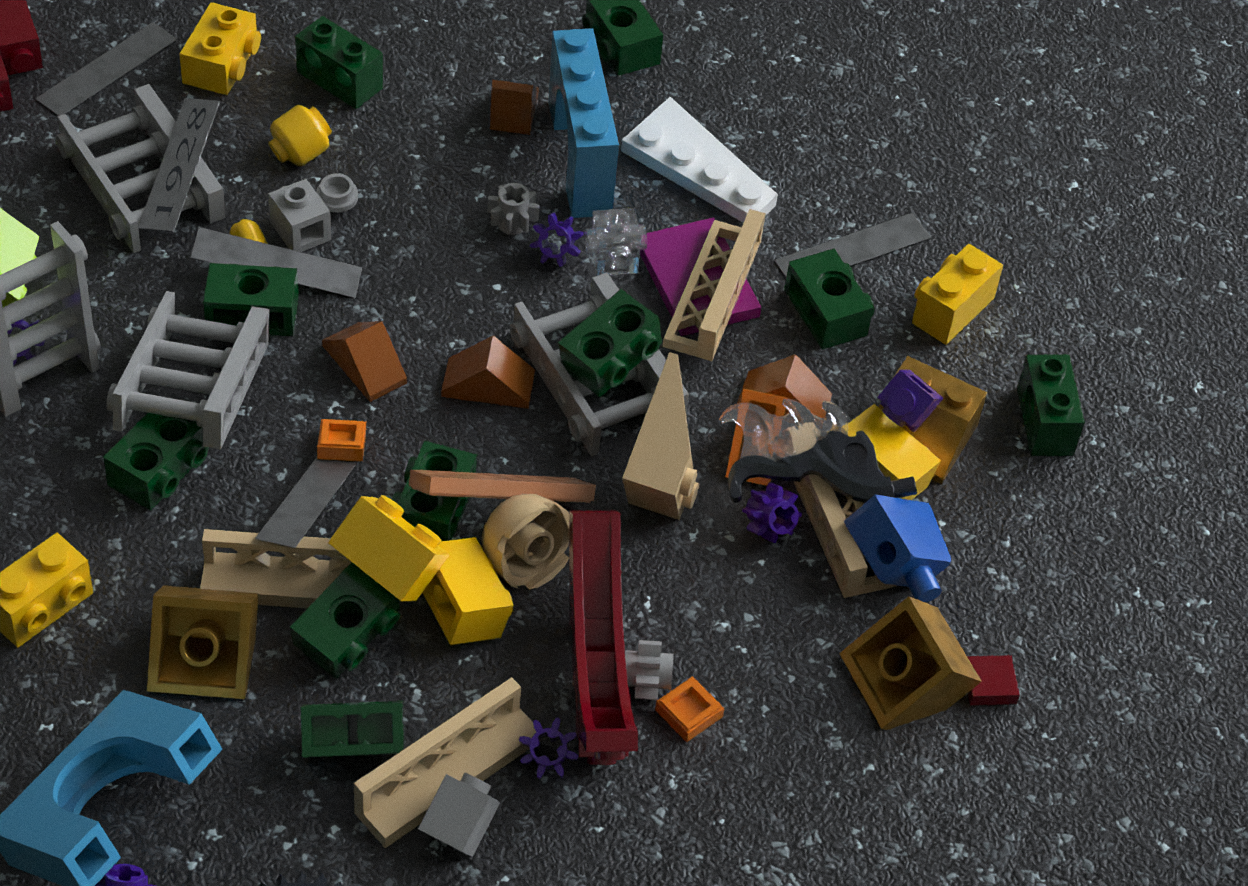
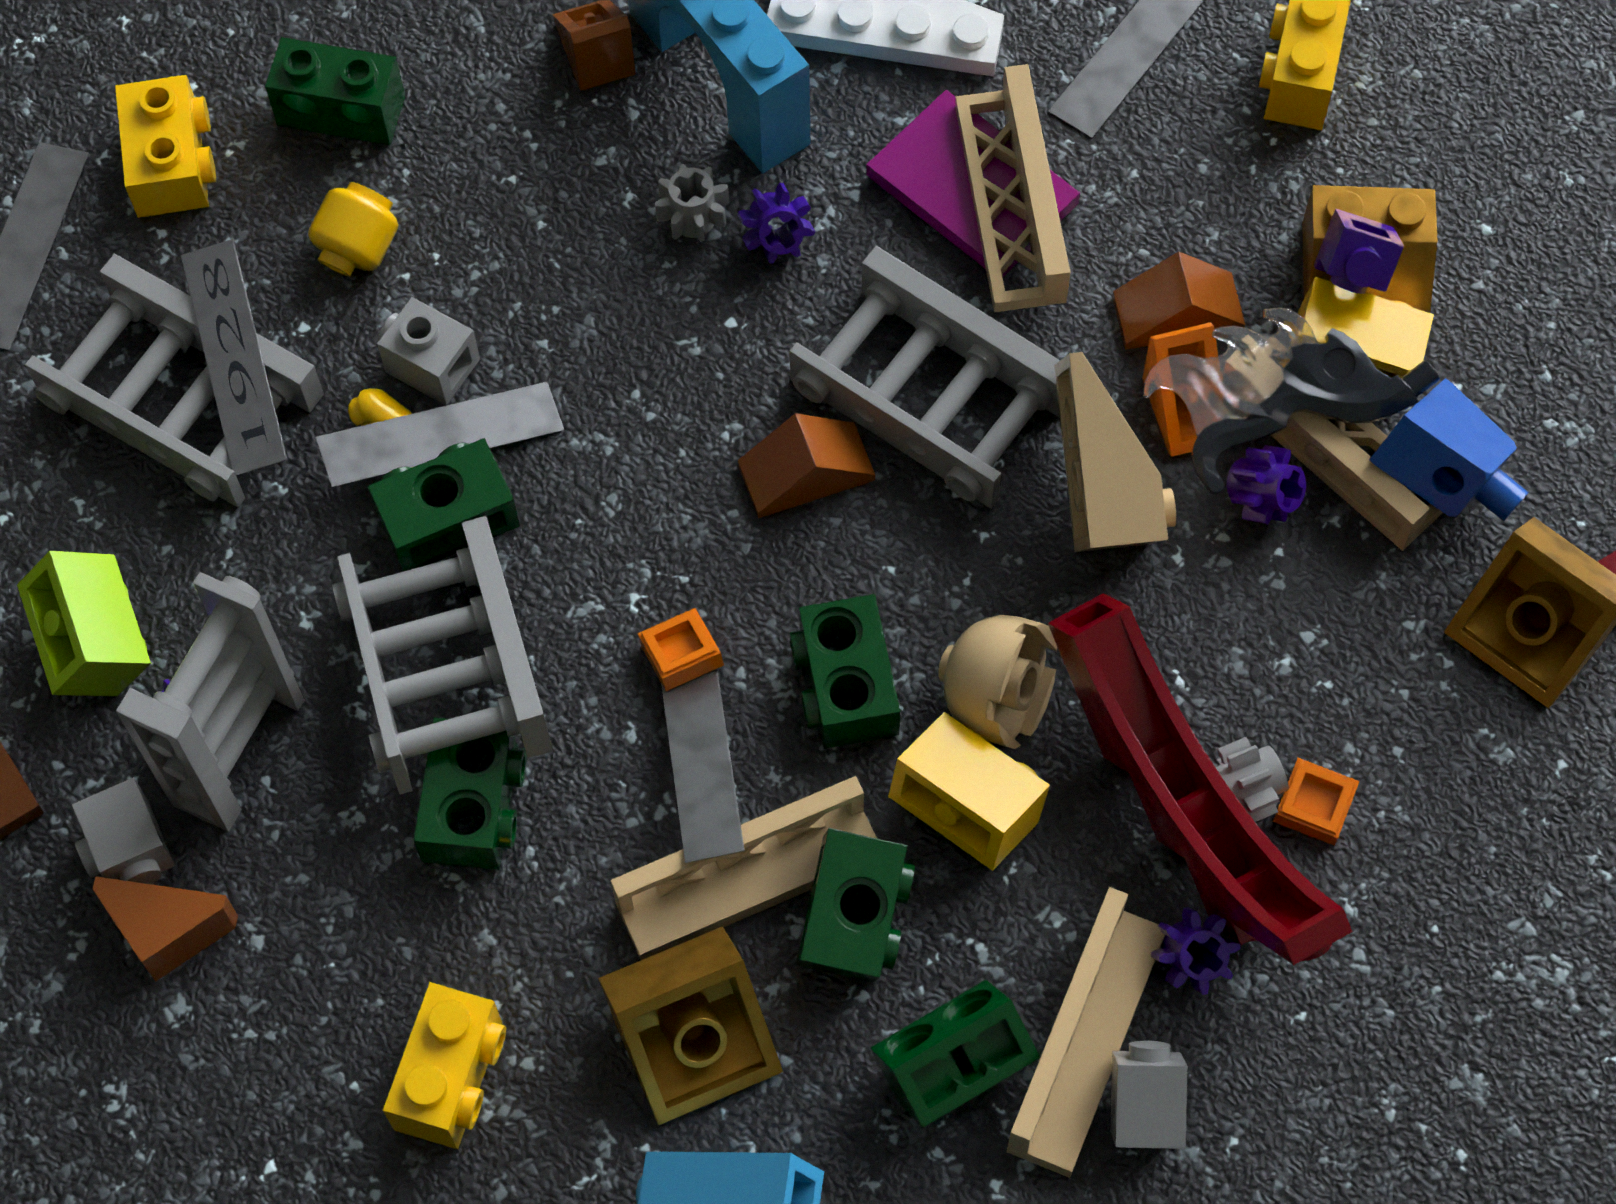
camera: 20 degrees left, 15 degrees up
light grey plate [316,174,358,212] -> none
dark orange slope [322,321,407,402] -> none
yellow brick [328,495,449,601] -> none
nougat tile [409,470,596,503] -> none
dark green brick [558,289,662,397] -> none
clear brick [584,208,647,276] -> none
dark green brick [784,248,874,350] -> none
dark green brick [1017,354,1085,456] -> none

